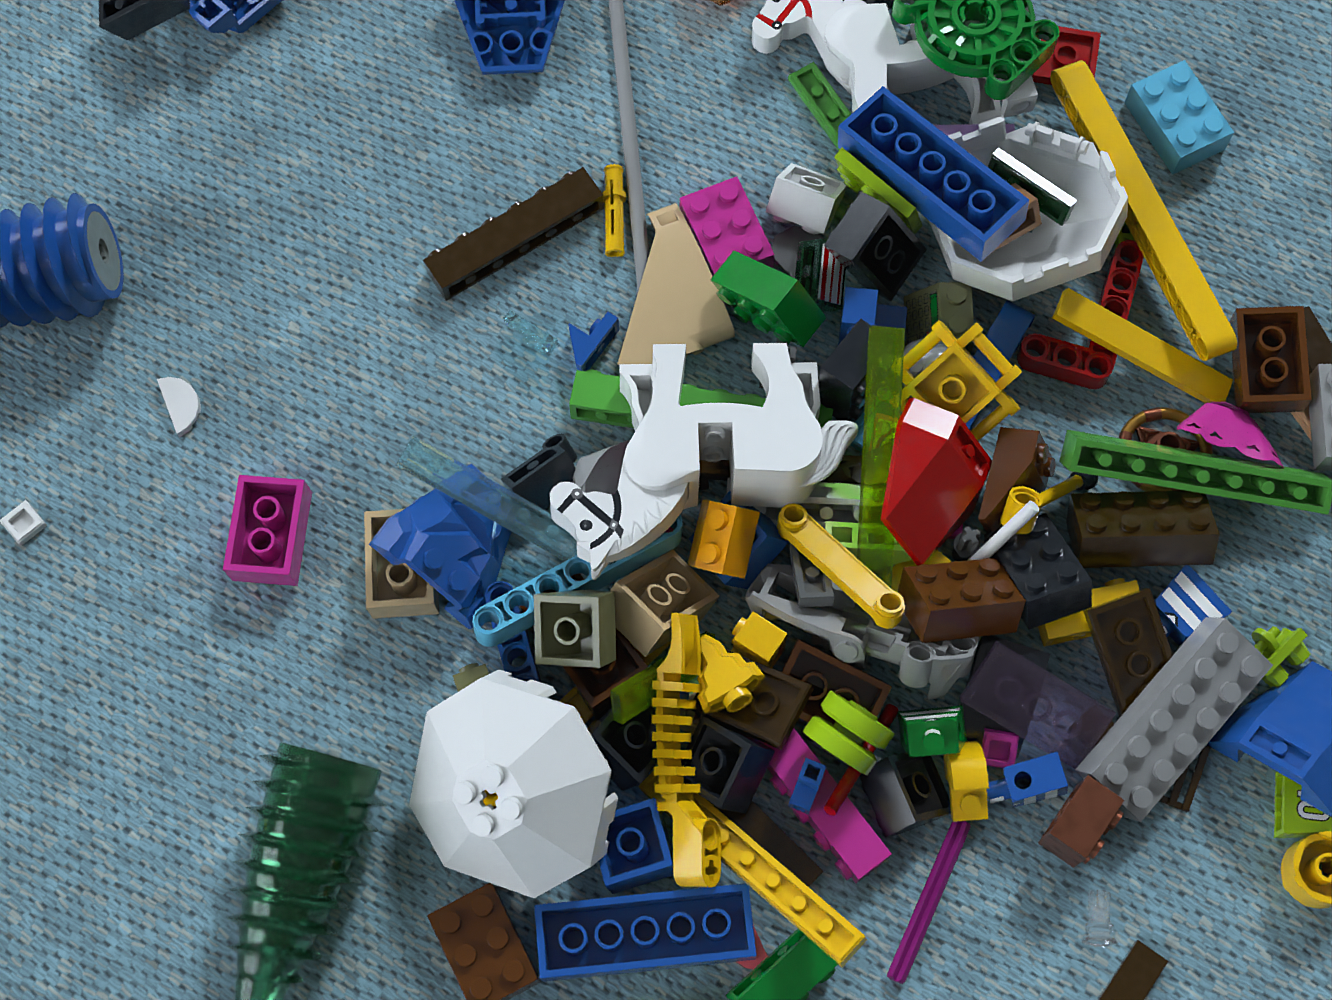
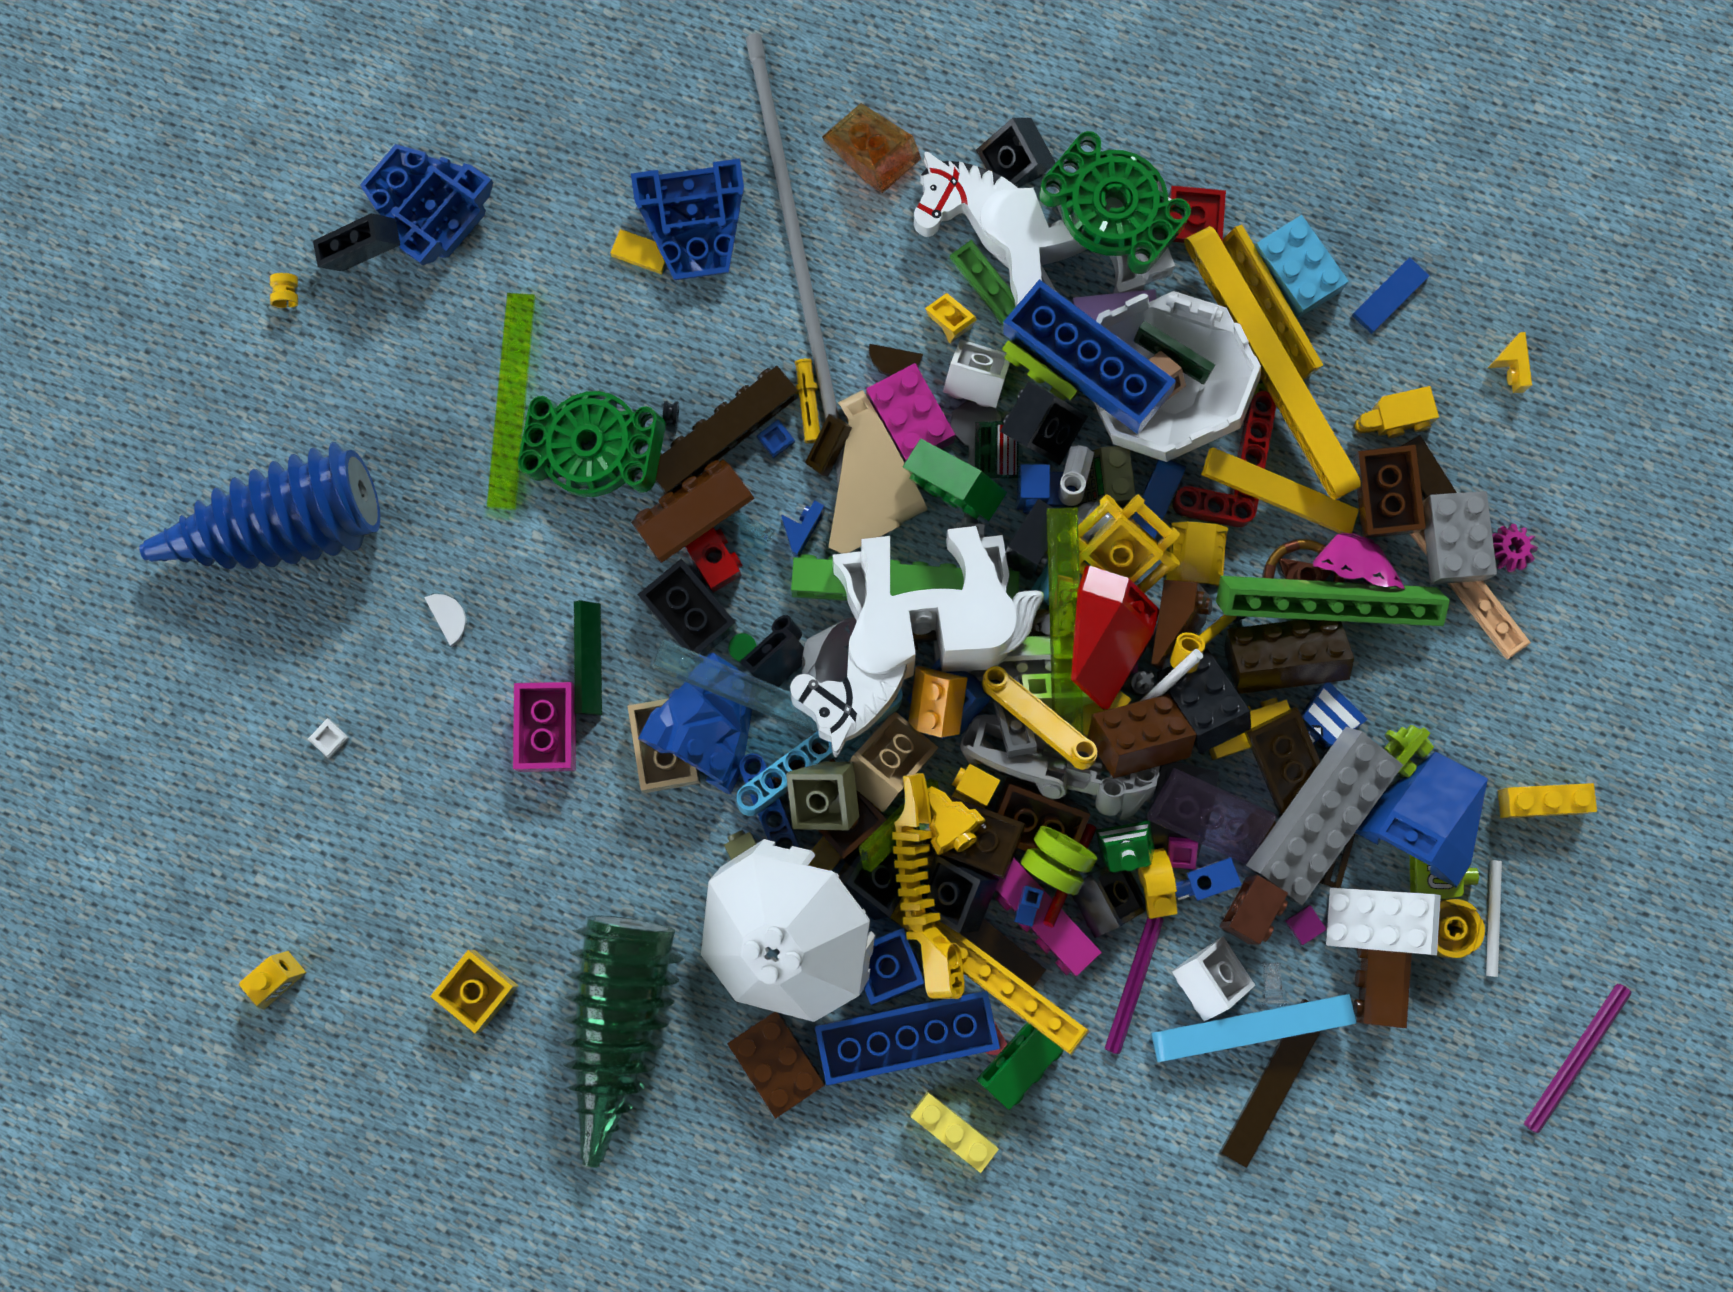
camera: 10 degrees left, 10 degrees up
none -> yellow wheel [270,273,298,308]
none -> yellow brick [430,950,519,1034]
none -> clear neon green tile [487,293,536,510]
none -> green piece [518,391,665,497]
none -> dark green tile [574,600,602,716]
none -> yellow tile [610,229,666,275]
none -> reddish brown slope [631,459,755,563]
none -> black brick [637,558,738,664]
none -> black bush [663,401,679,426]
none -> red brick [685,528,743,593]
none -> green tile [728,633,757,662]
none -> blue tile [756,419,795,459]
none -> dark brown tile [805,414,852,477]
none -> dark brown tile [869,344,923,377]
none -> yellow slope [925,293,977,343]
none -> white piece [1058,445,1094,506]
none -> medium azure beam [1151,994,1357,1062]
none -> yellow slope [1166,521,1228,586]
none -> white slope [1172,937,1255,1022]
none -> yellow tile [1223,224,1323,380]
none -> magenta tile [1285,905,1327,945]
none -> white plate [1326,888,1441,955]
none -> blue tile [1352,257,1430,334]
none -> reddish brown slope [1353,948,1412,1029]
none -> yellow hinge [1354,386,1439,438]

